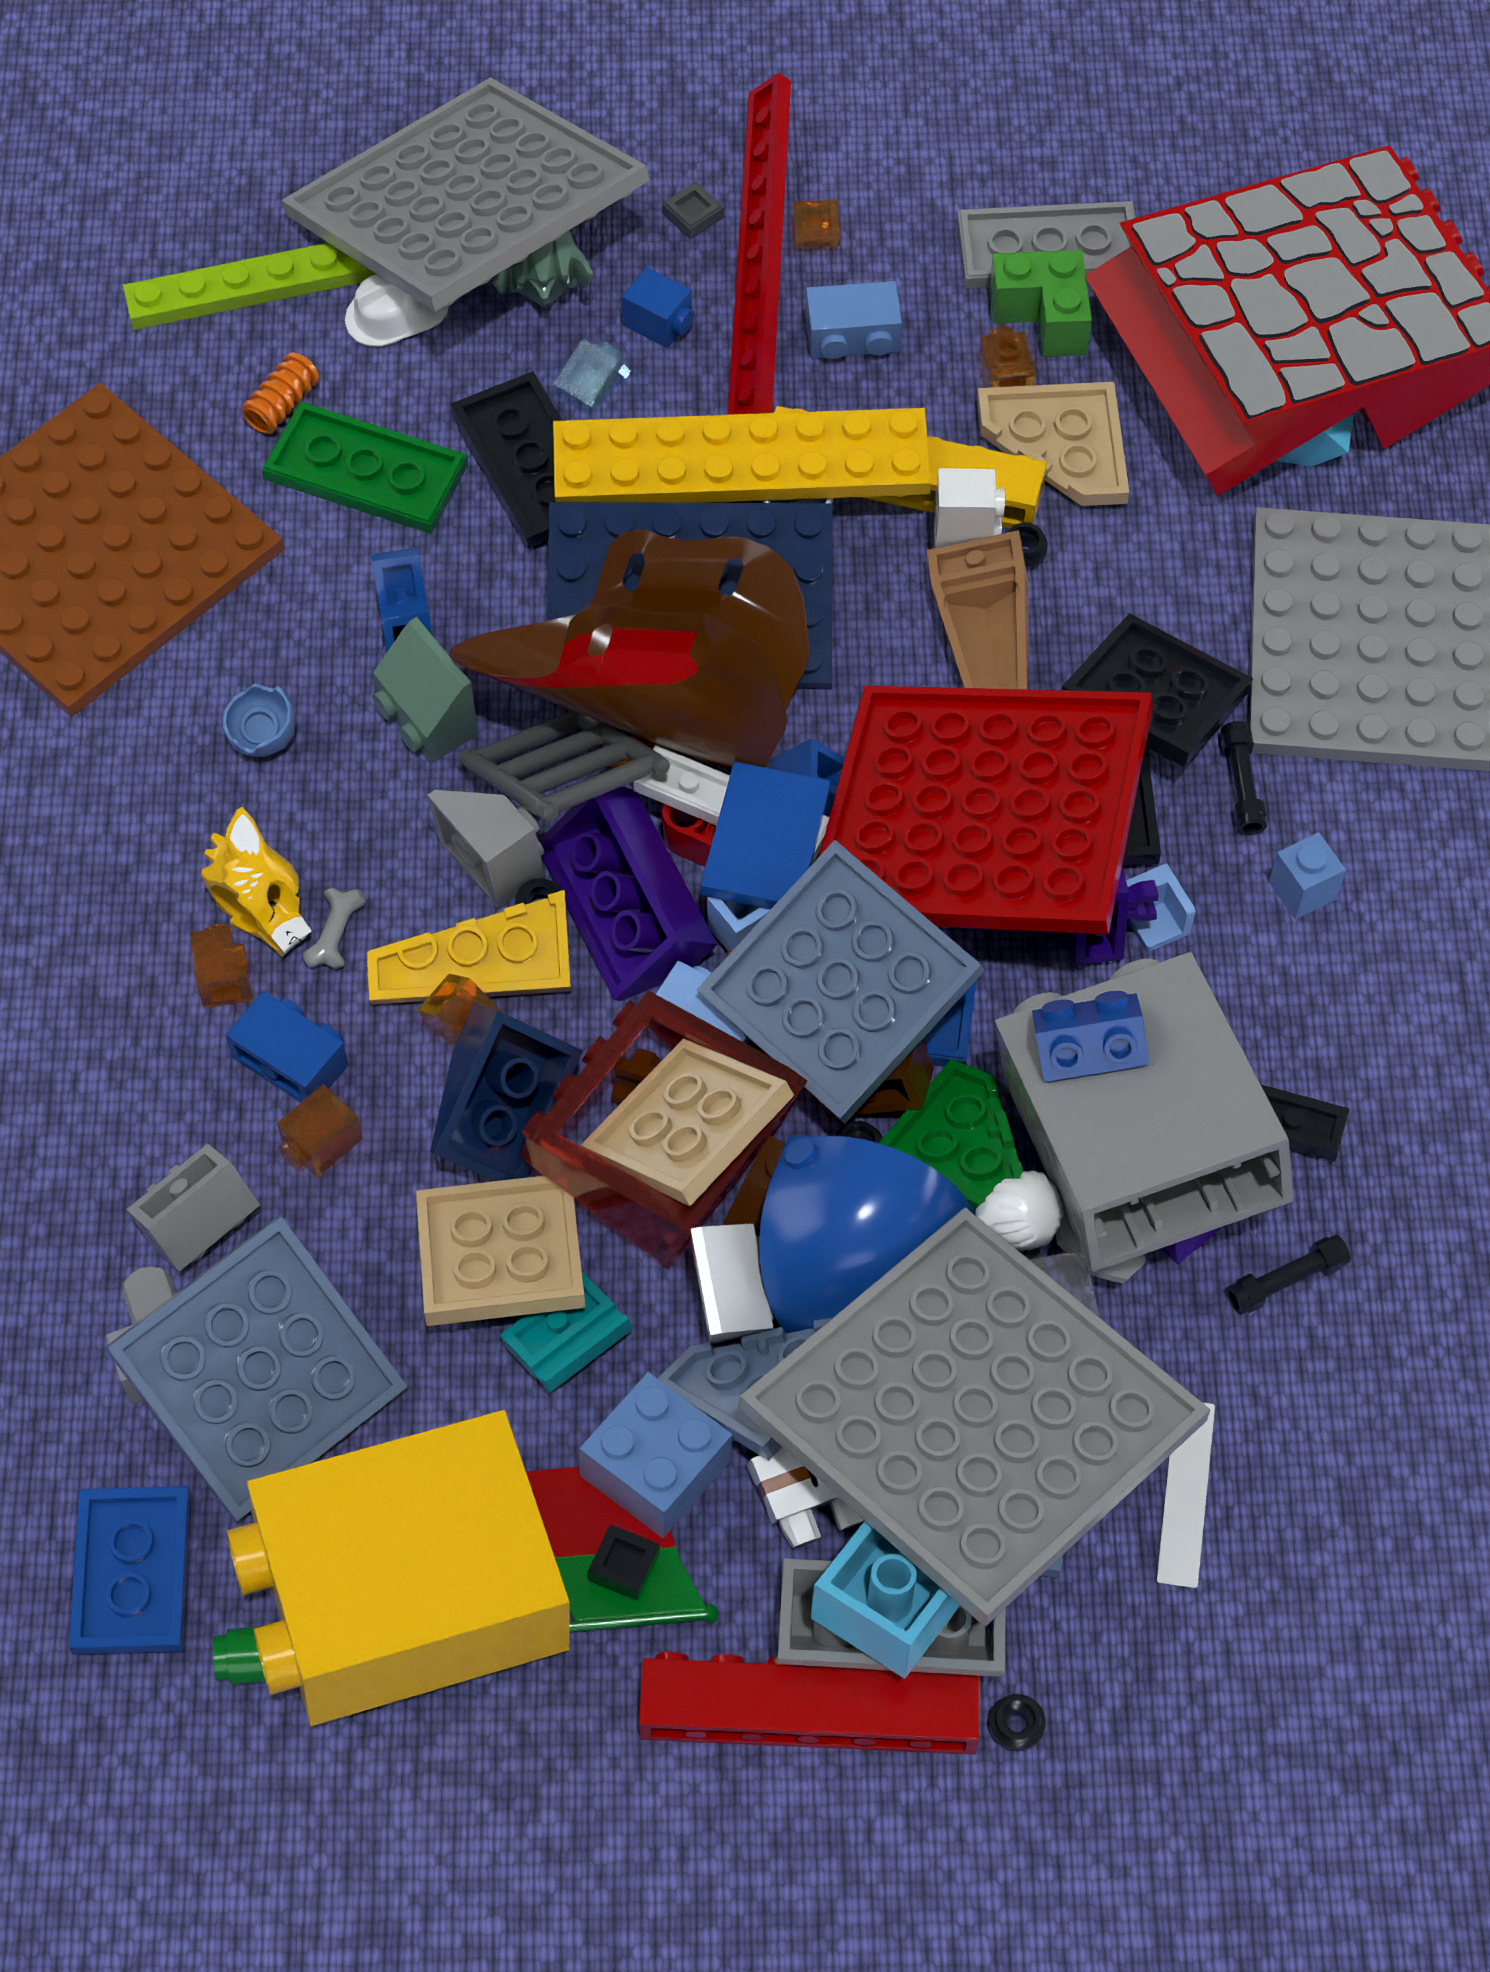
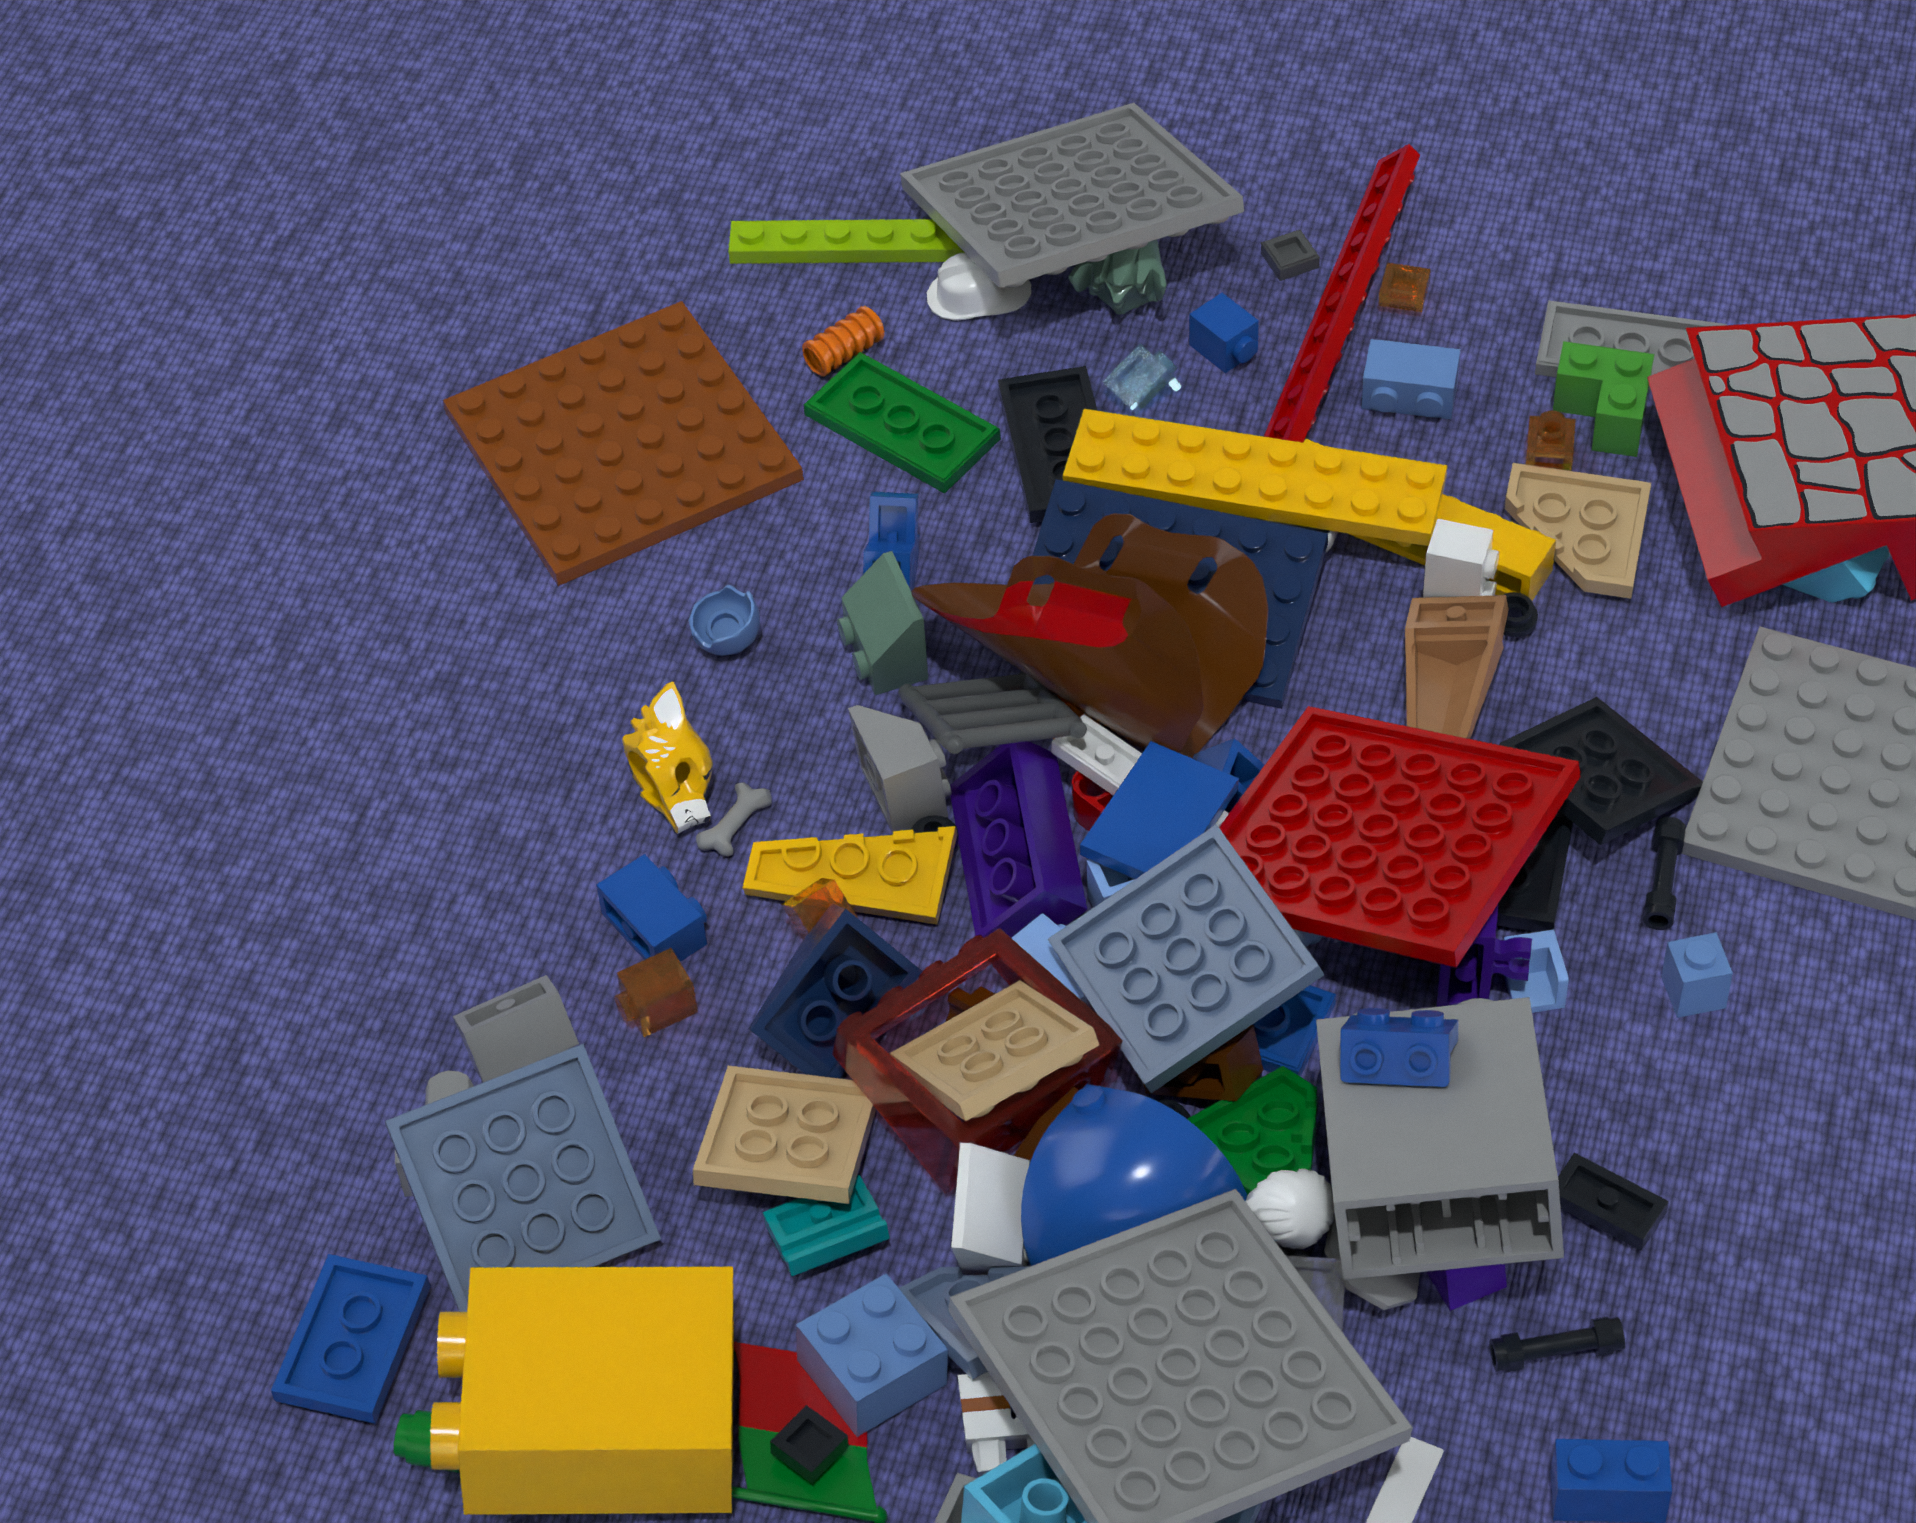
camera: 20 degrees right, 10 degrees down
clear orange brick [190,924,253,1008] -> none
none -> blue brick [1550,1439,1672,1523]

